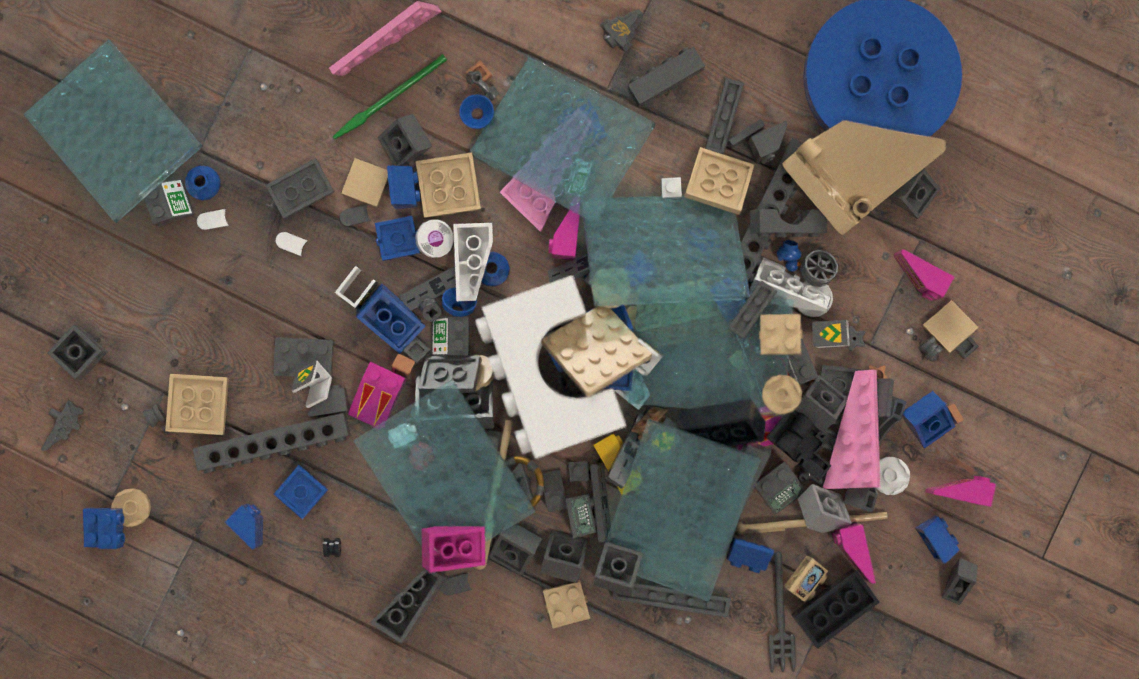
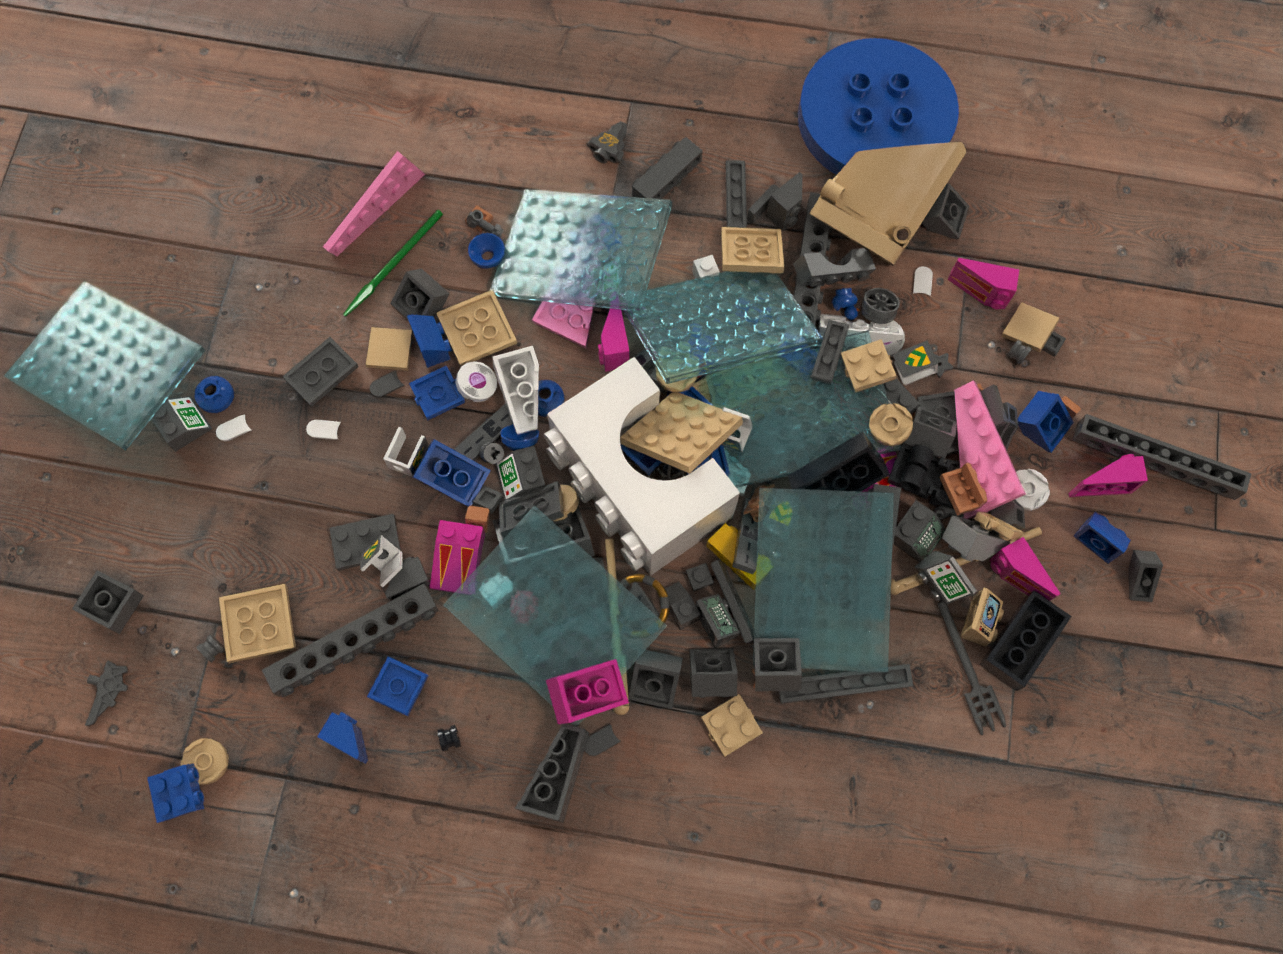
camera: 25 degrees left, 15 degrees down
blue slope [726,537,774,573] -> none
none -> white piece [913,266,933,296]
none -> slope [915,551,977,604]
none -> nougat bracket [939,463,987,516]
none -> tan plate [974,512,1023,541]
none -> dark grey brick [1072,414,1251,500]

